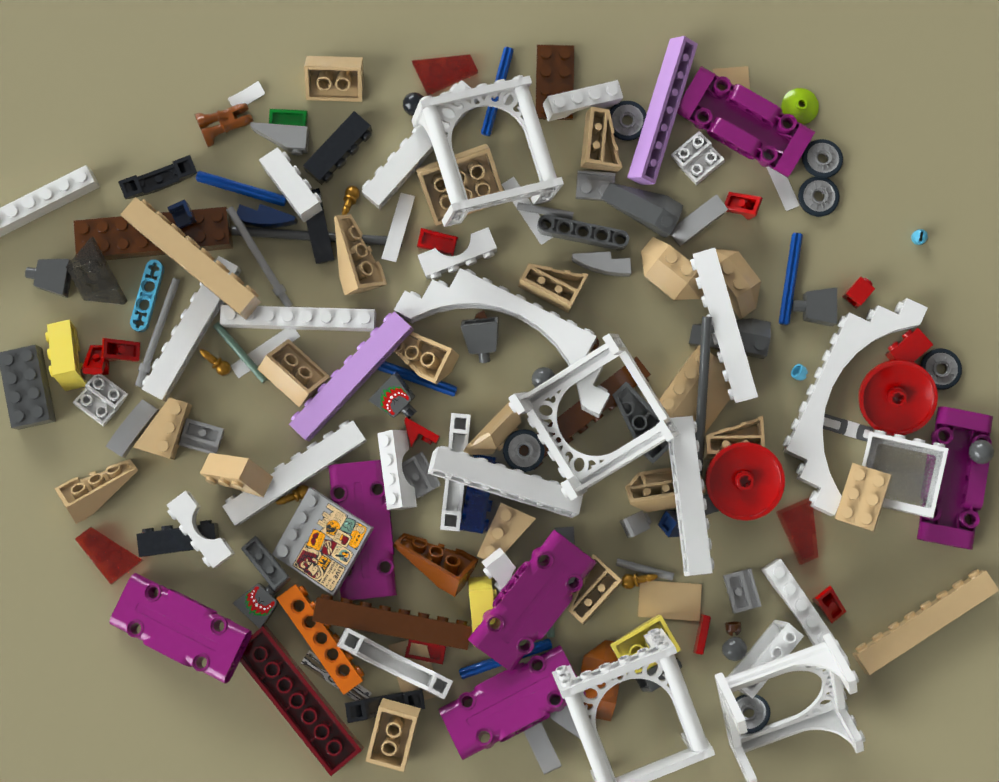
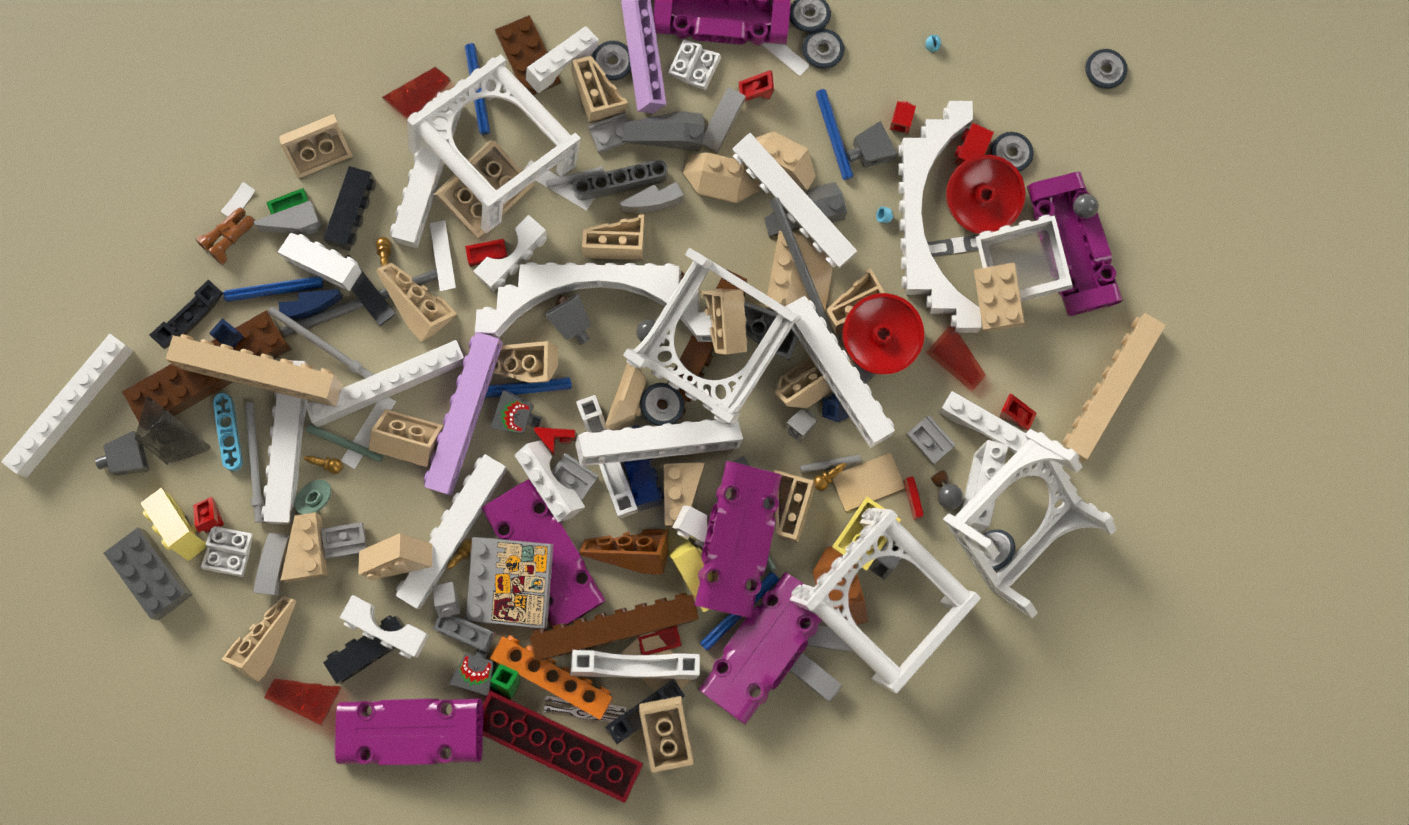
camera: 25 degrees left, 5 degrees down
red slope [101,338,140,362] -> none
black piece [403,92,424,116] -> none
none -> sand green dish [295,480,332,515]
none -> light grey brick [432,581,460,618]
none -> green brick [490,663,521,700]
none -> tan wedge [700,288,748,355]

